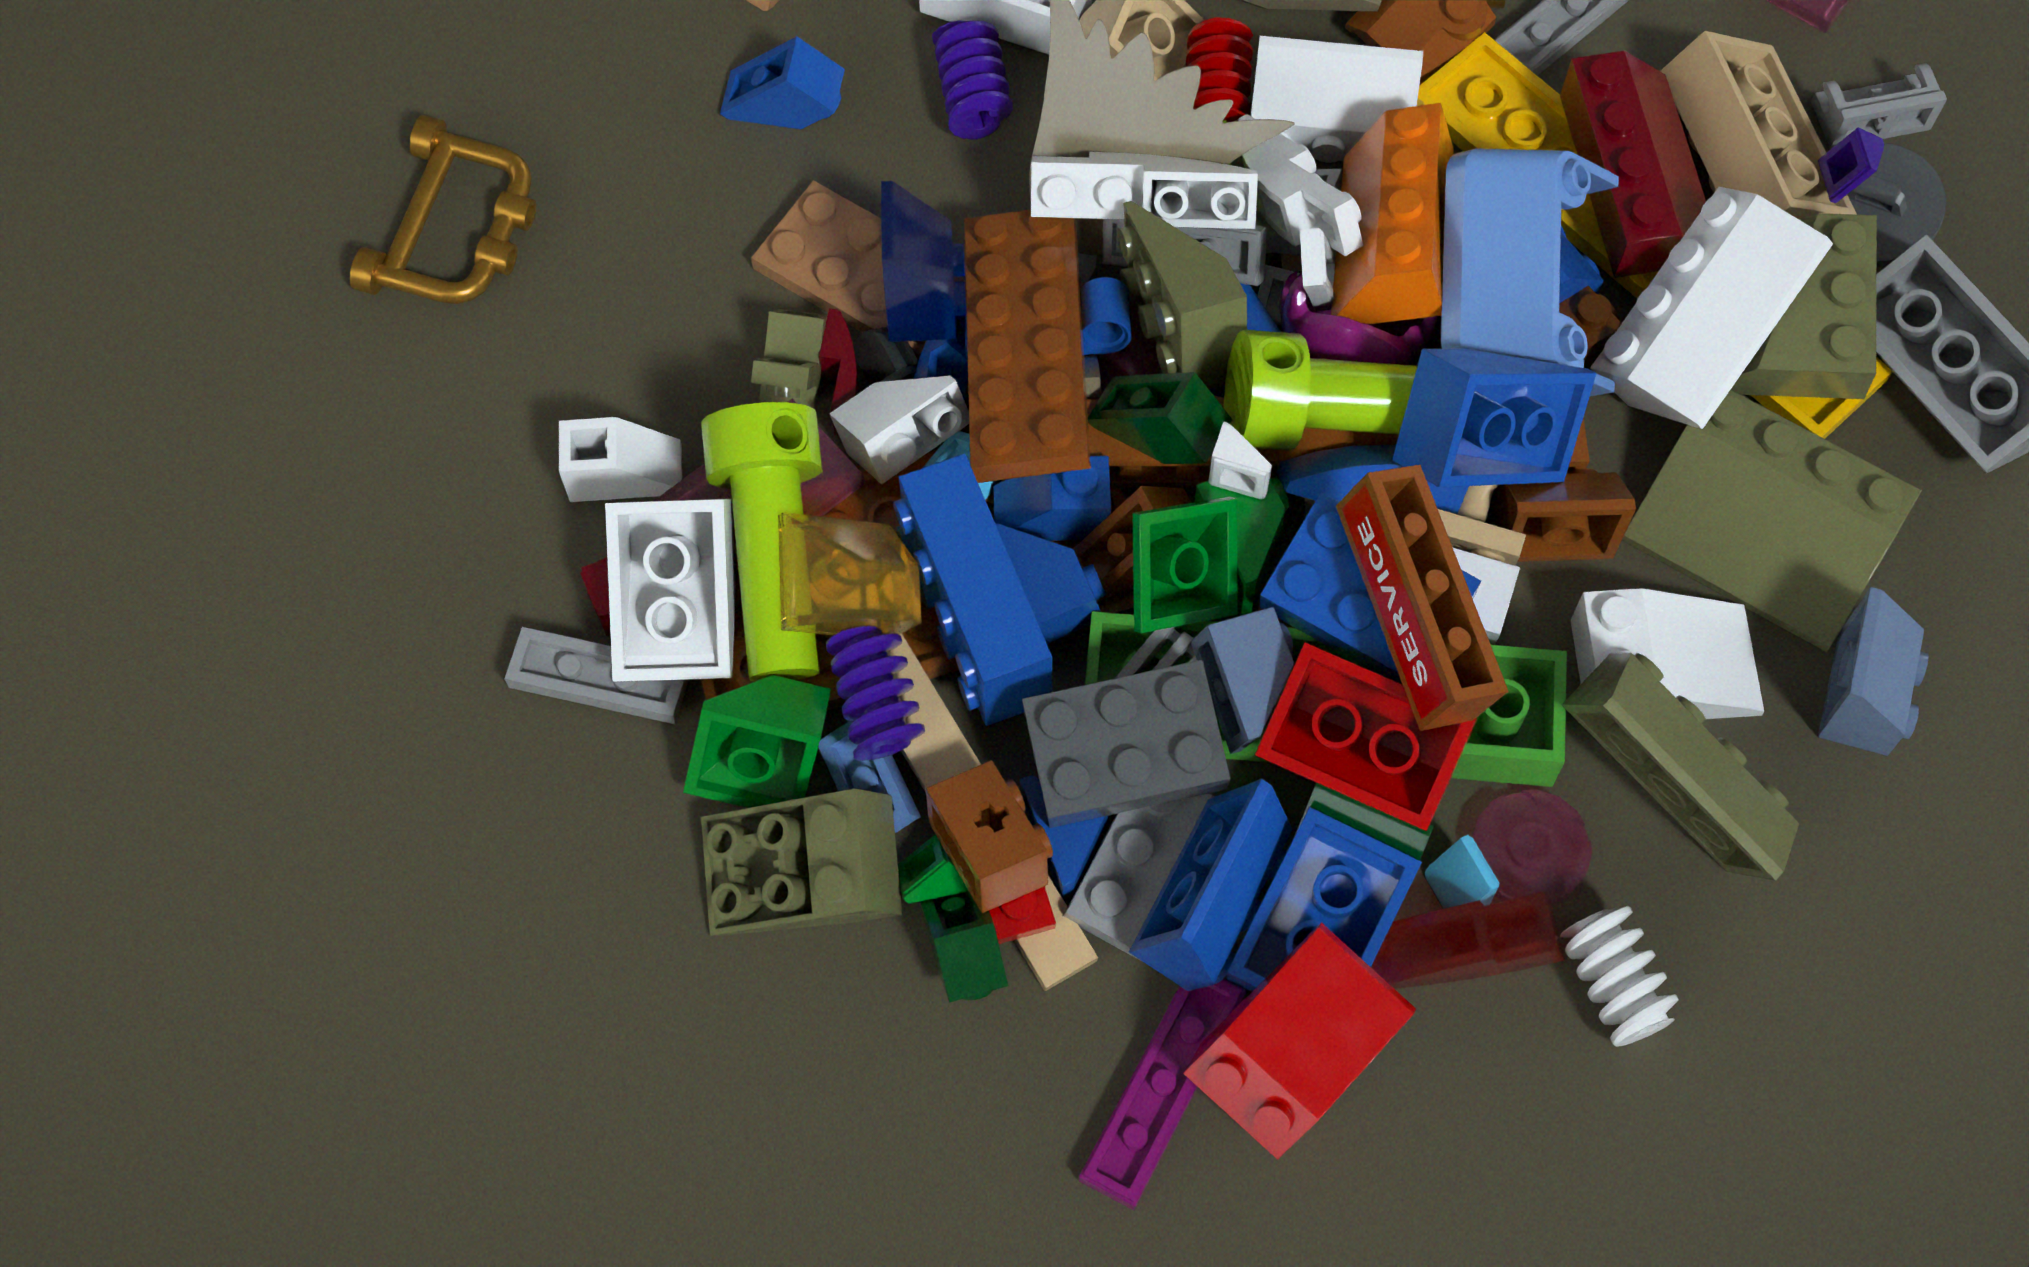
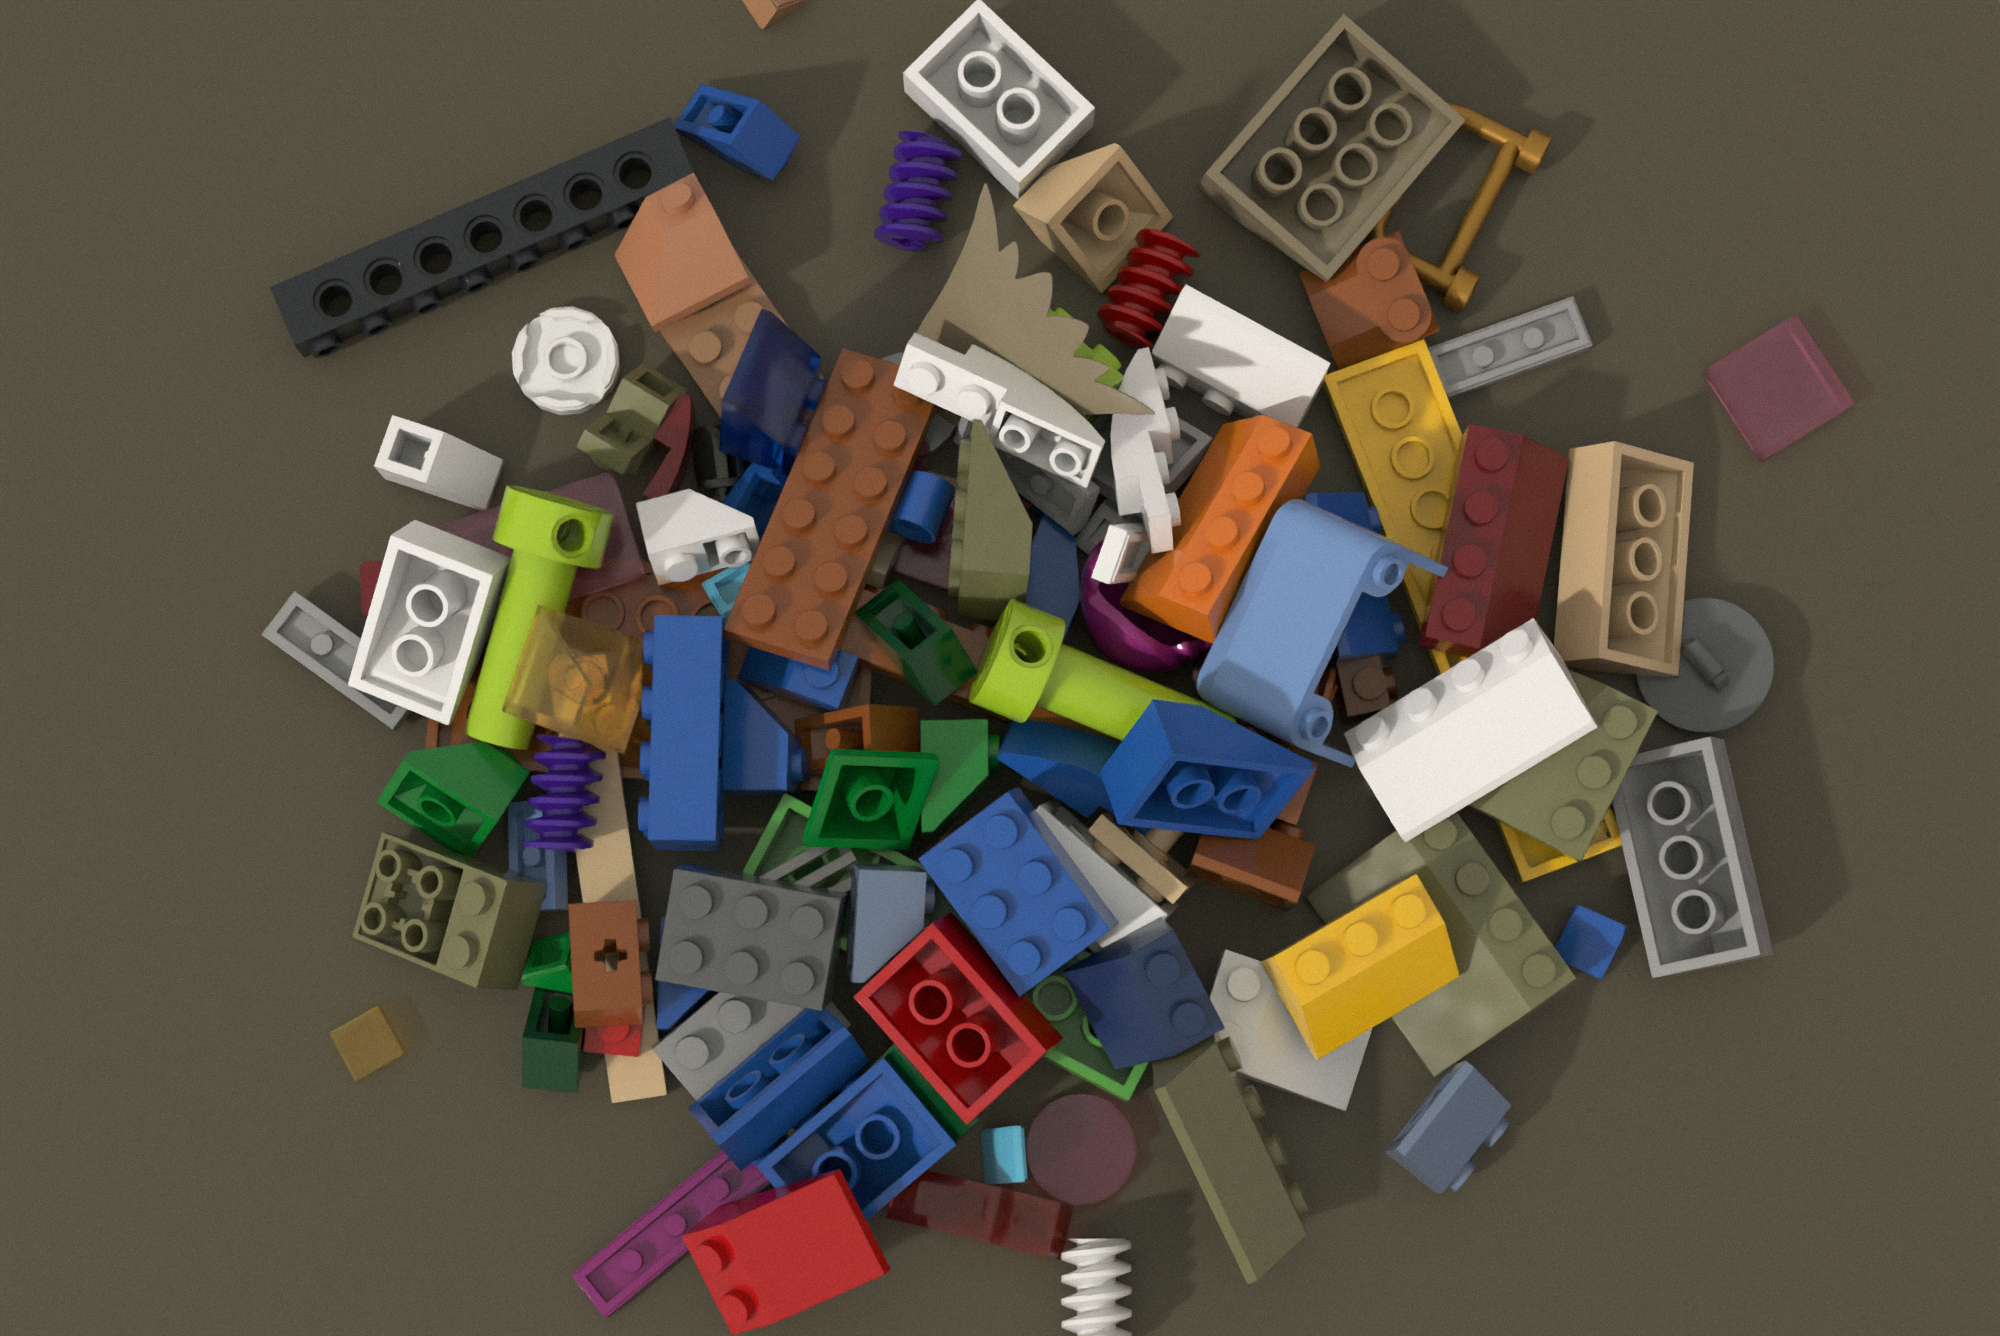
camera: 20 degrees right, 15 degrees up
pearl gold bar [350,115,536,304] -> none
white slope [1208,422,1272,499] -> none
dark orange brick [1336,465,1509,731] -> none
light grey hinge [1811,63,1947,149] -> none
dark purple slope [1818,127,1884,204] -> none
none -> black brick [270,117,696,358]
none -> clear yellow tile [329,1005,407,1082]
none -> white tile [512,306,621,415]
none -> nougat slope [614,173,751,333]
none -> dark blue slope [1063,917,1225,1070]
none -> yellow slope [1260,874,1460,1060]
none -> blue slope [1554,904,1627,980]

